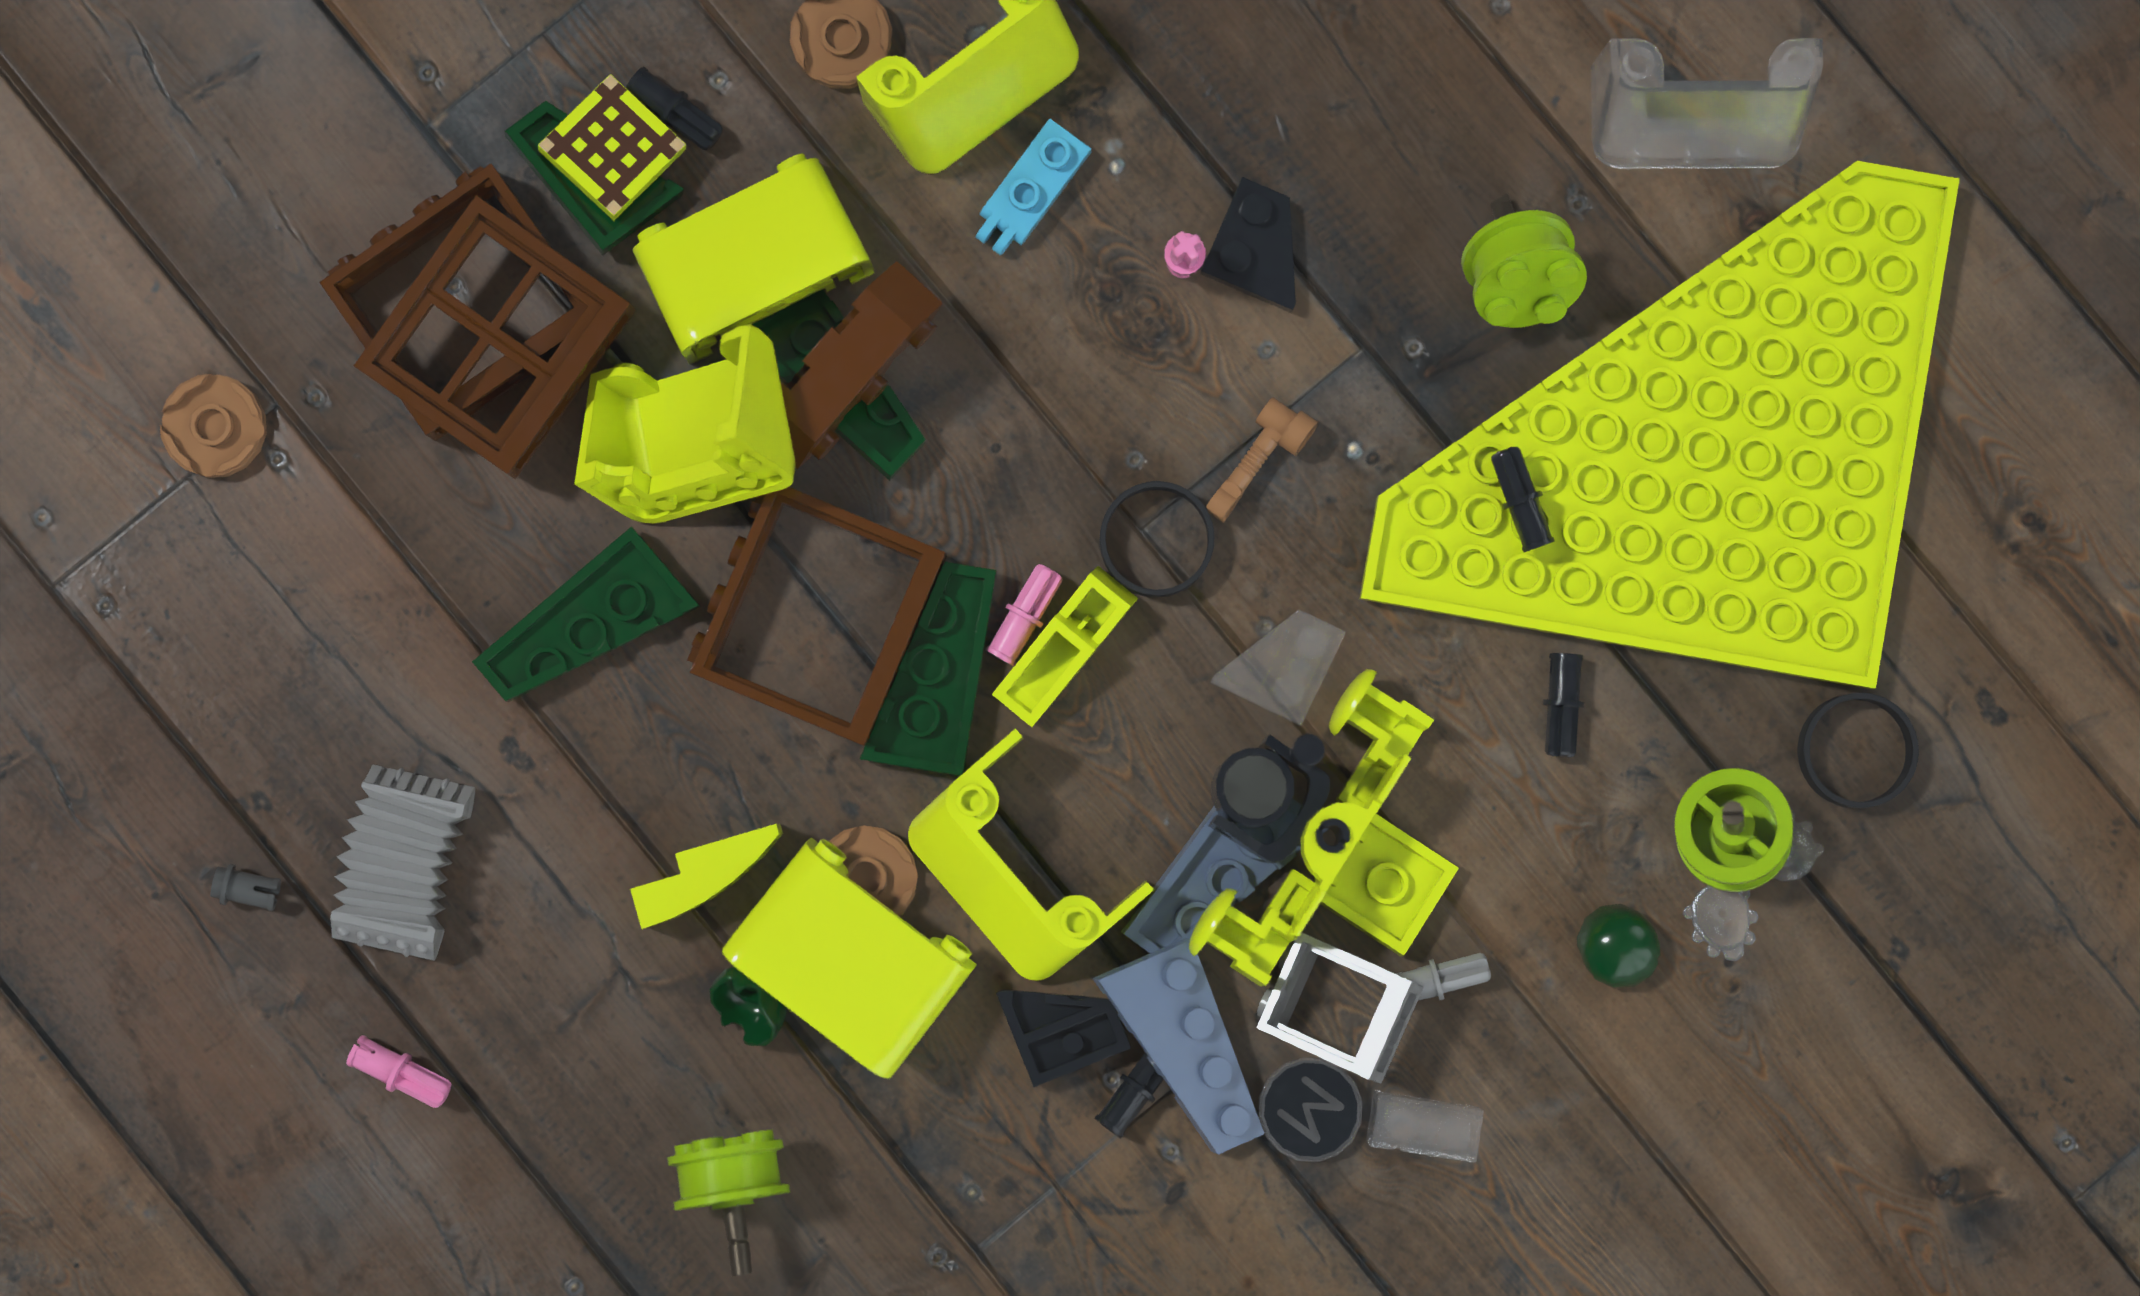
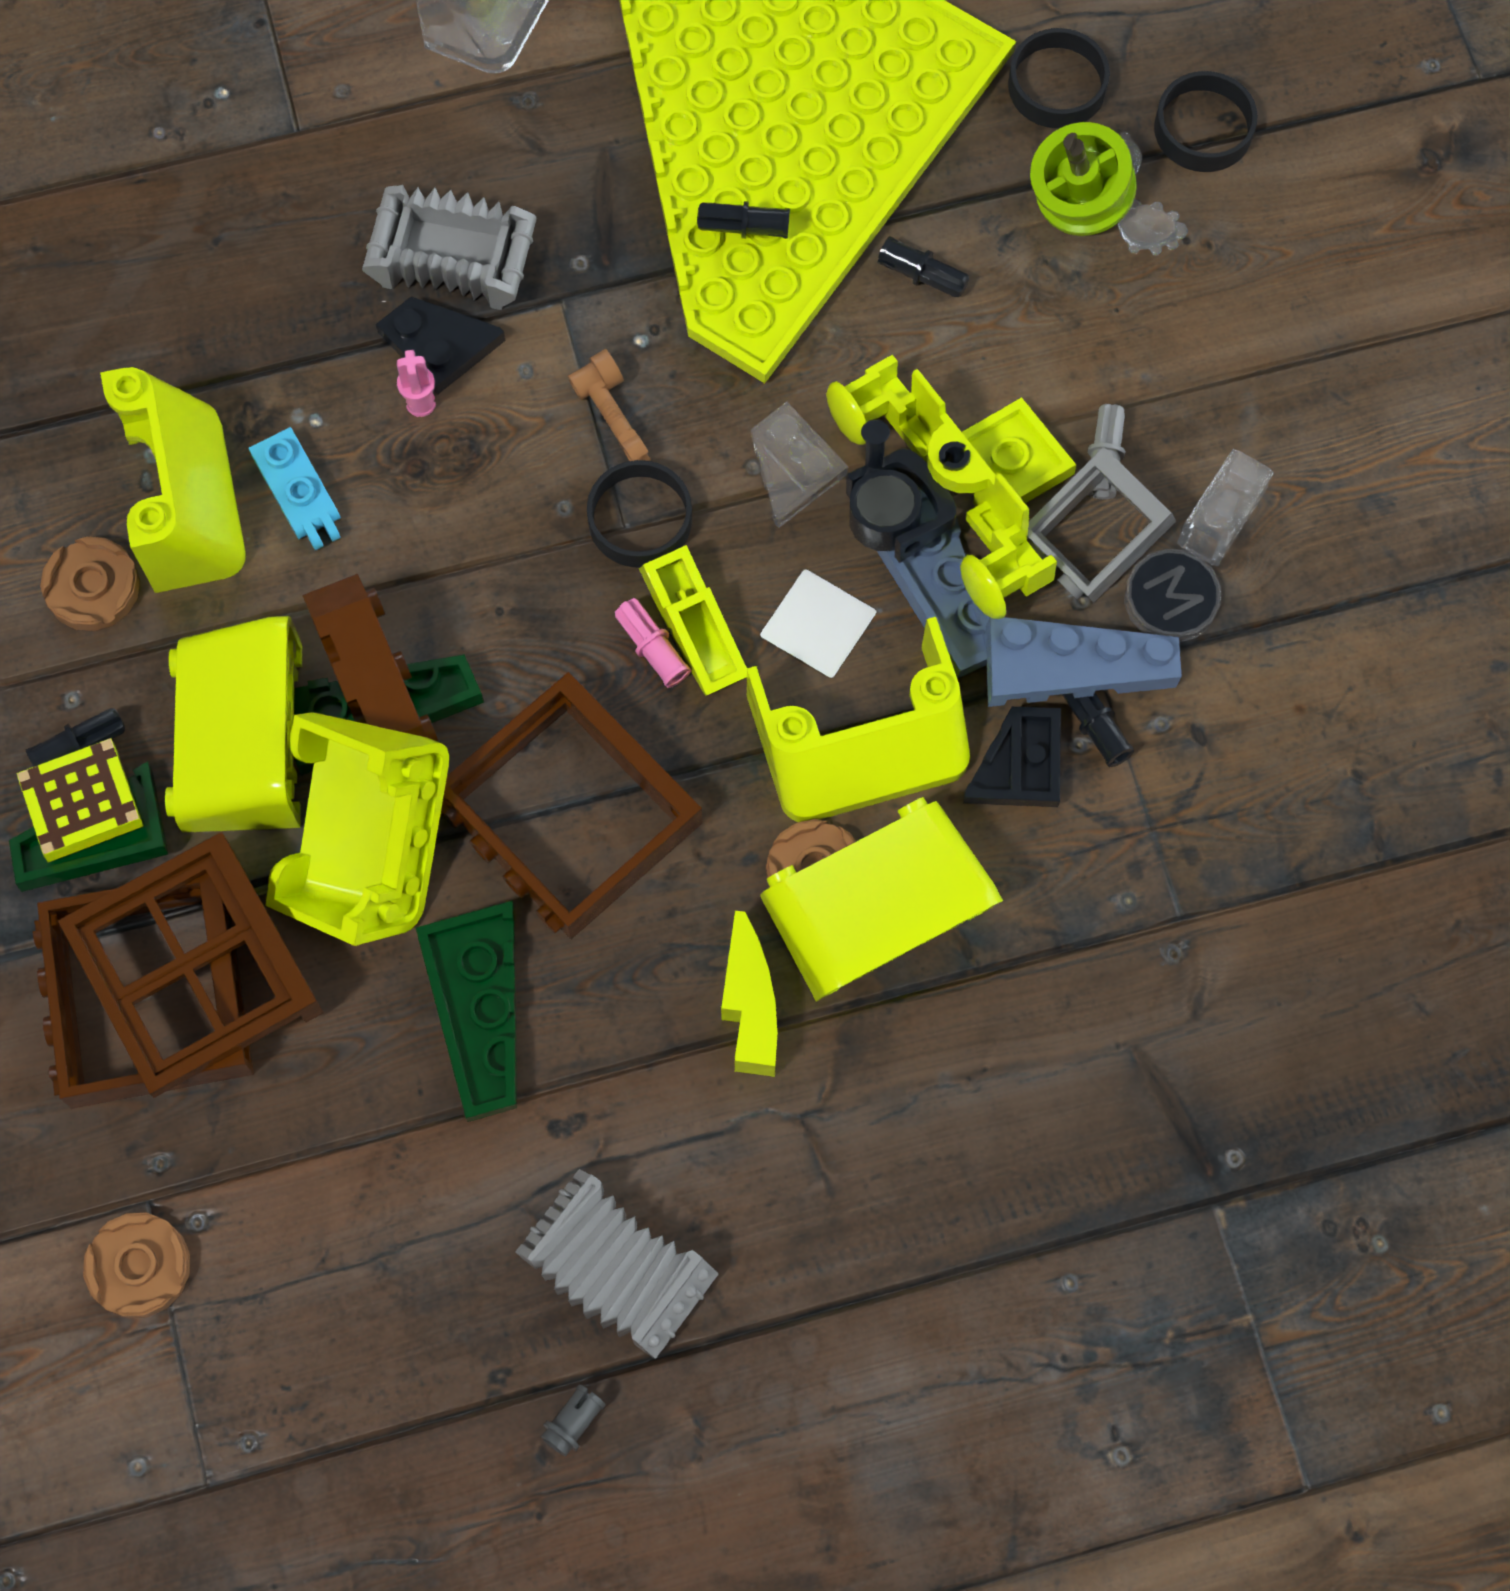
camera: 65 degrees left, 15 degrees down
bright pink axle [346,1035,452,1108] -> none
lime wheel [667,1130,790,1276] -> none
dark green hair [710,966,787,1046] -> none
dark green wing [860,562,997,776] -> none
lime wheel [1461,194,1587,328] -> none
dark green hair [1577,903,1661,989] -> none
none -> light grey piece [362,185,537,310]
none -> white sticker [760,569,876,678]
none -> black tyre [1154,71,1258,172]

